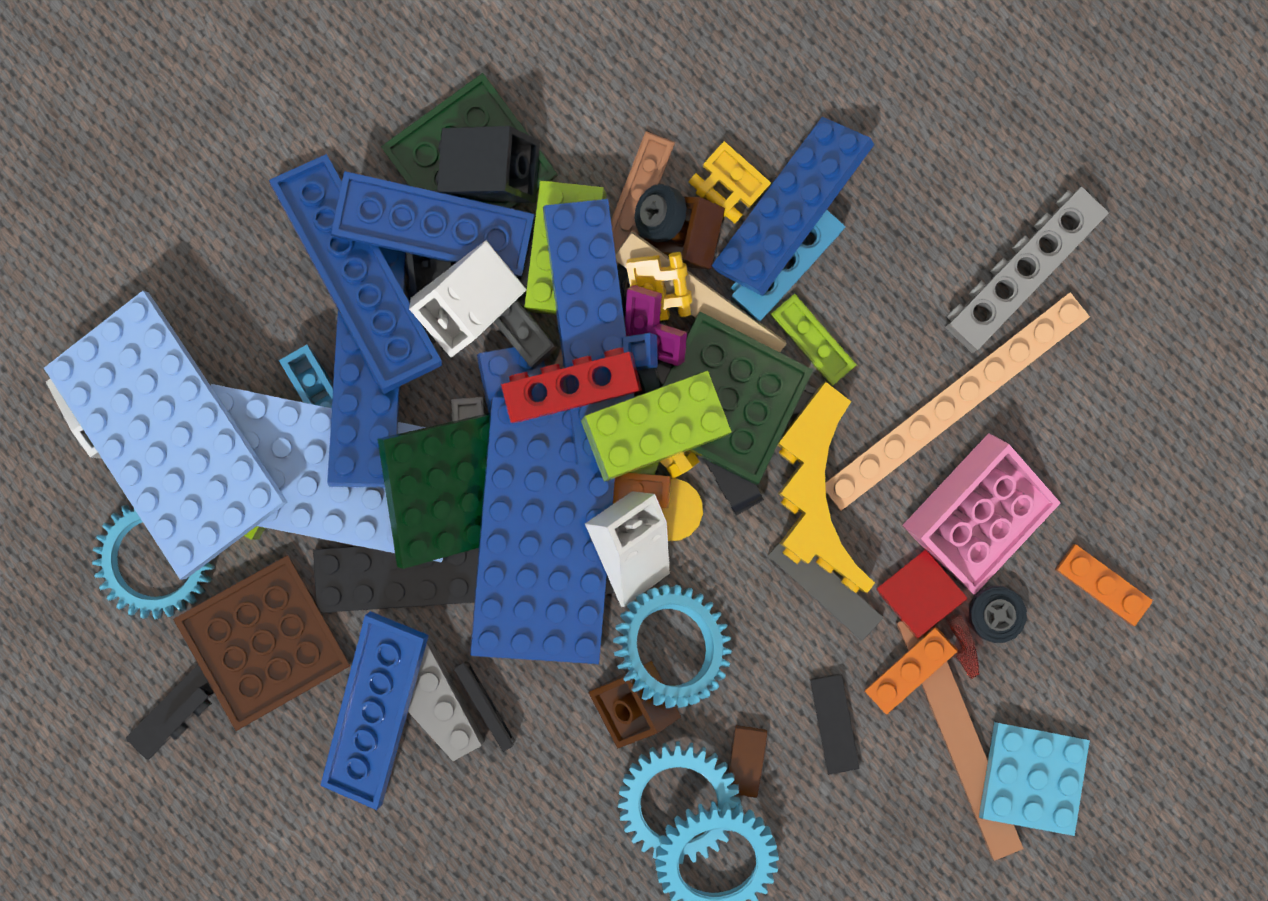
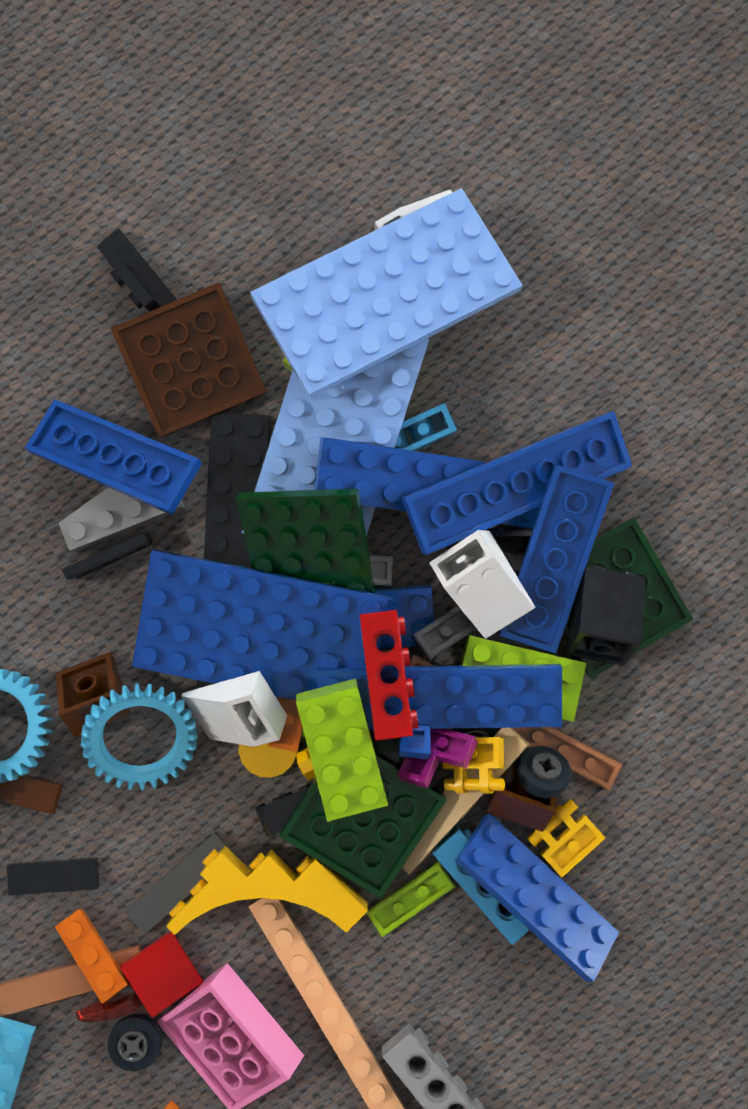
camera: 95 degrees right, 0 degrees up
medium azure piece [92,505,215,619] -> none

